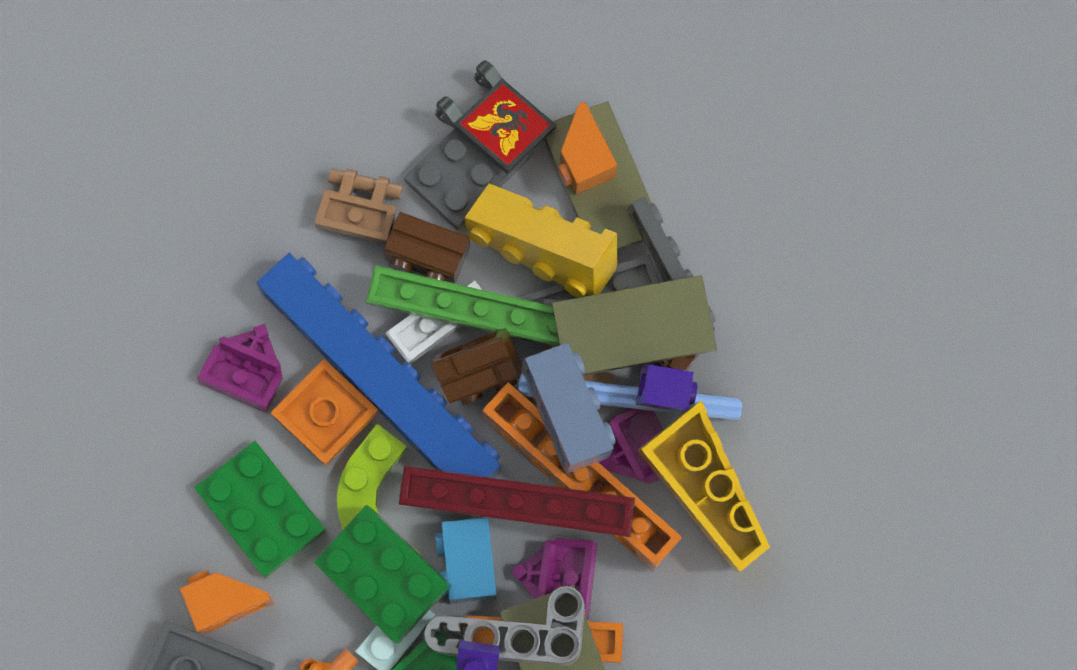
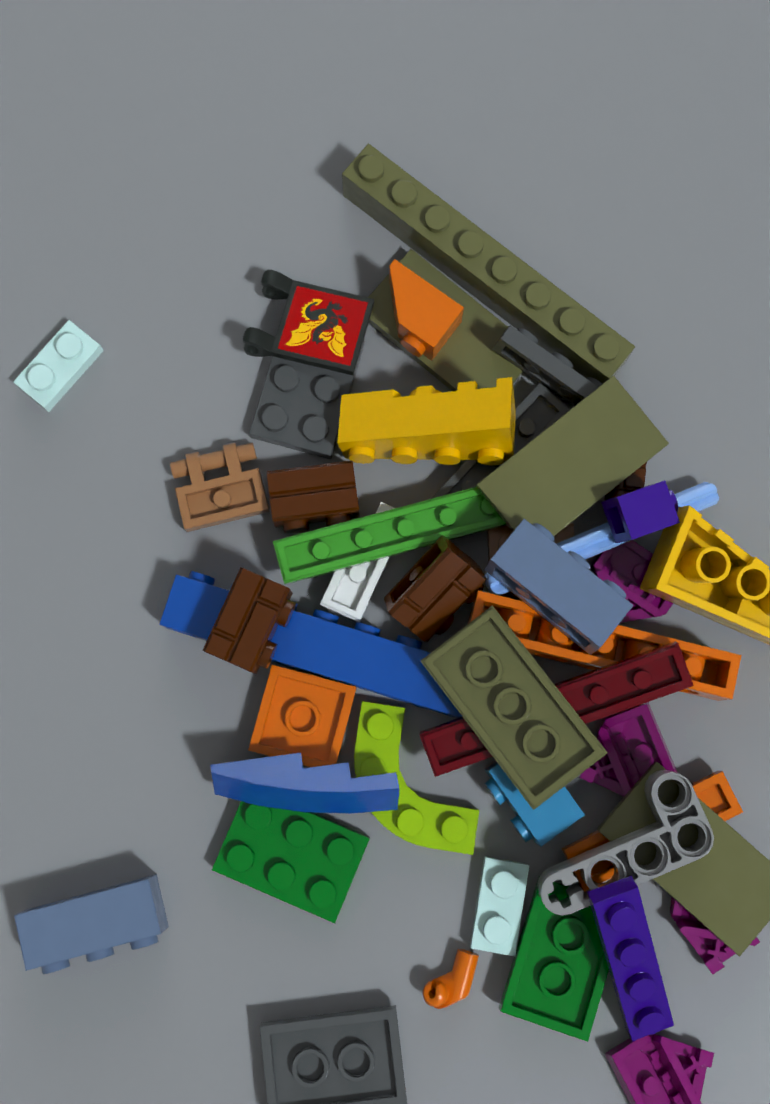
camera: 25 degrees left, 5 degrees up
orange slope [180,570,275,635] -> none
magenta slope [197,324,283,413] -> none
green plate [313,505,452,644] -> none
none -> light aqua plate [13,320,104,412]
none -> sand blue brick [14,874,169,974]
none -> reddish brown brick [202,567,296,674]
none -> blue slope [210,753,399,814]
none -> olive brick [342,143,636,383]
none -> olive tile [421,605,608,810]

